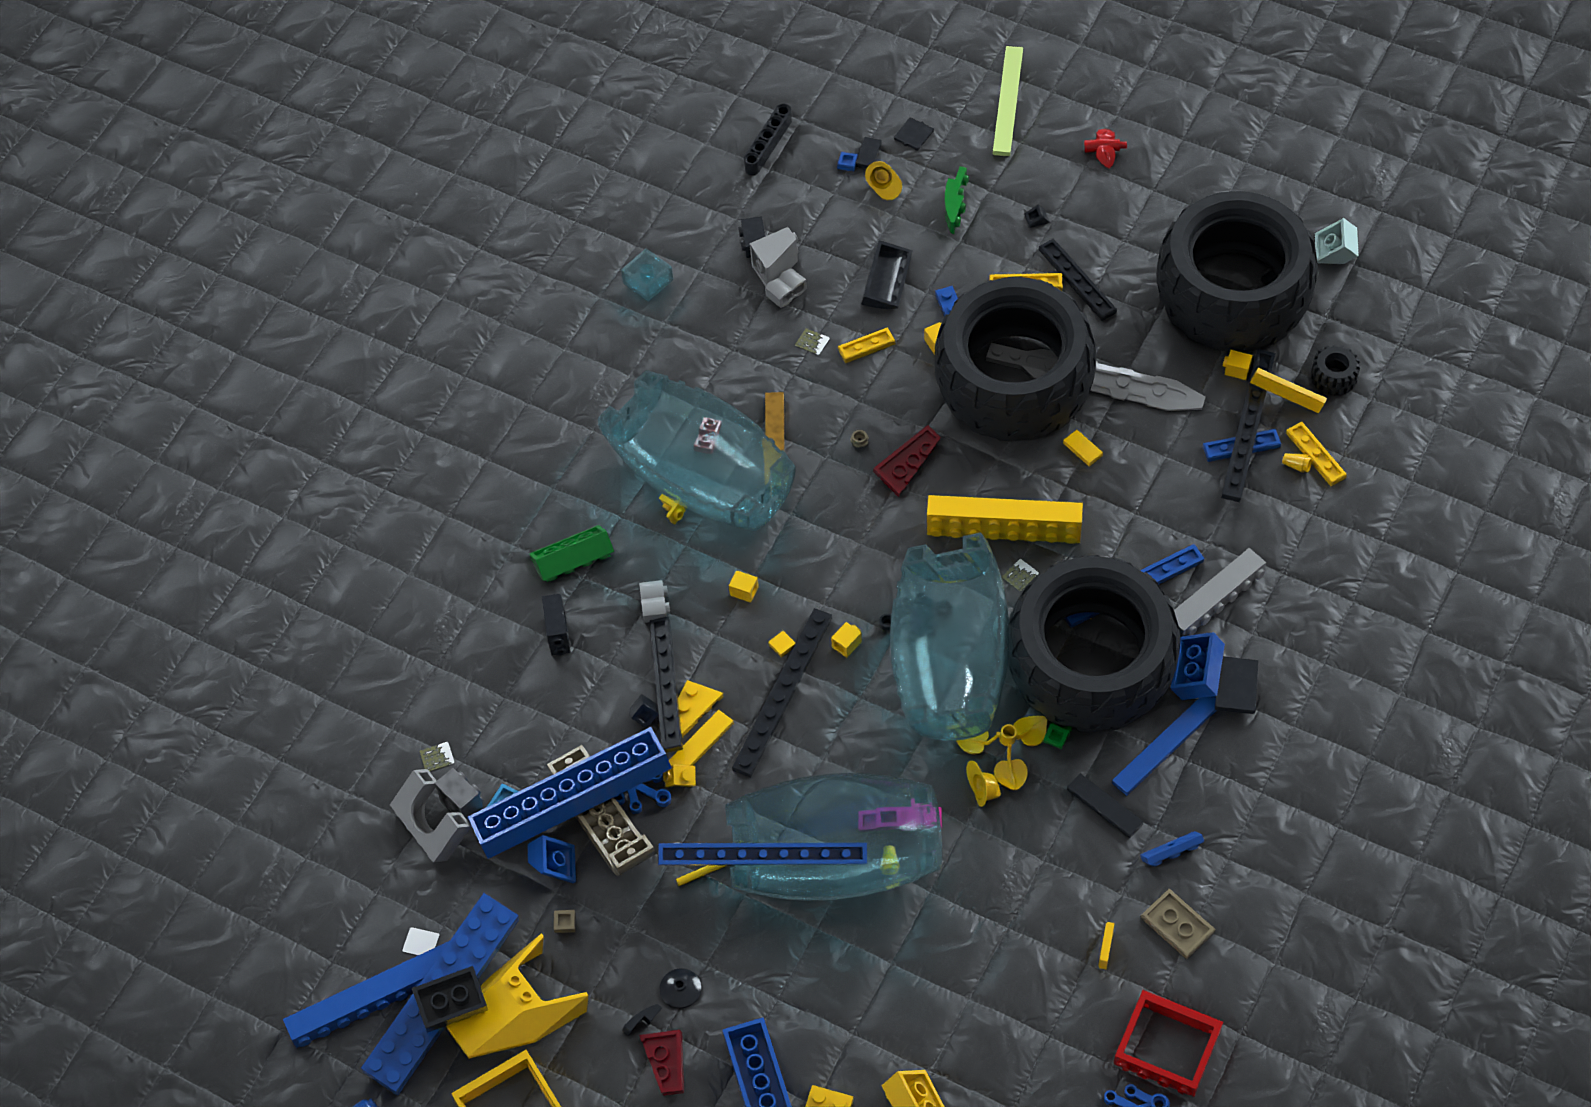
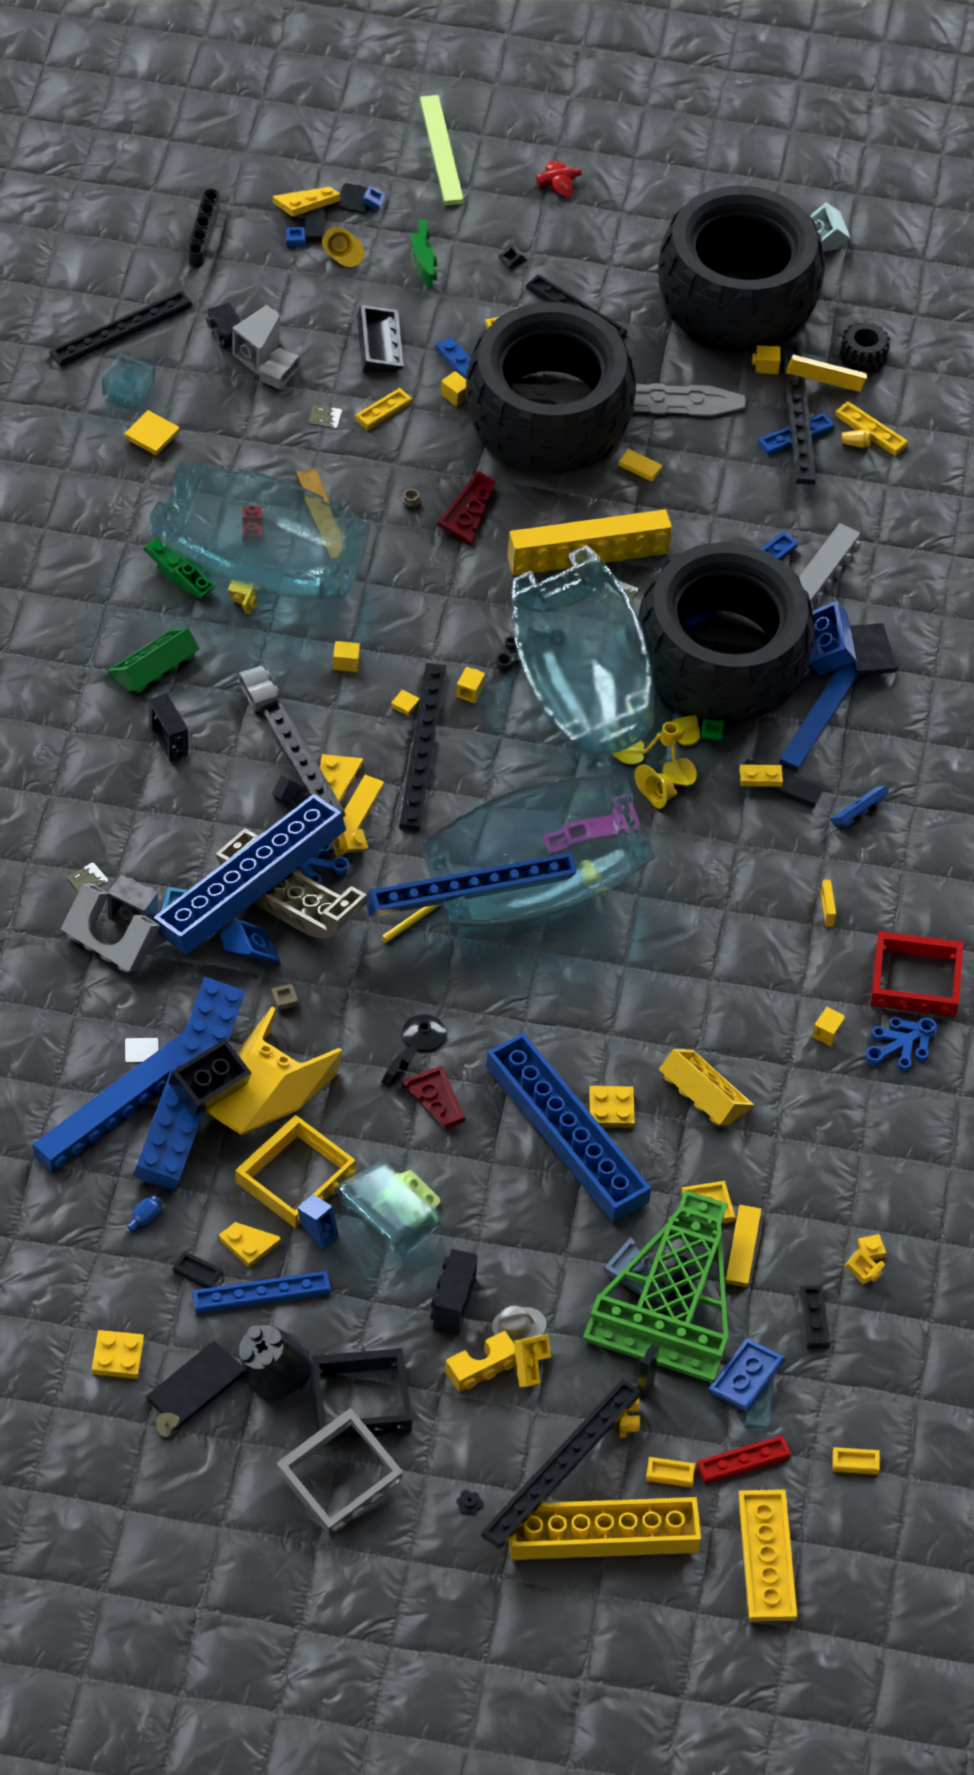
camera: 25 degrees left, 5 degrees down
dark tan tile [1140,889,1216,959] -> none
none -> black tile [50,290,192,367]
none -> yellow tile [124,410,180,456]
none -> green slope [144,536,216,599]
none -> yellow wing [272,187,341,217]
none -> blue tile [362,186,386,210]
none -> yellow plate [739,765,783,787]
none -> yellow panel [812,1007,845,1046]

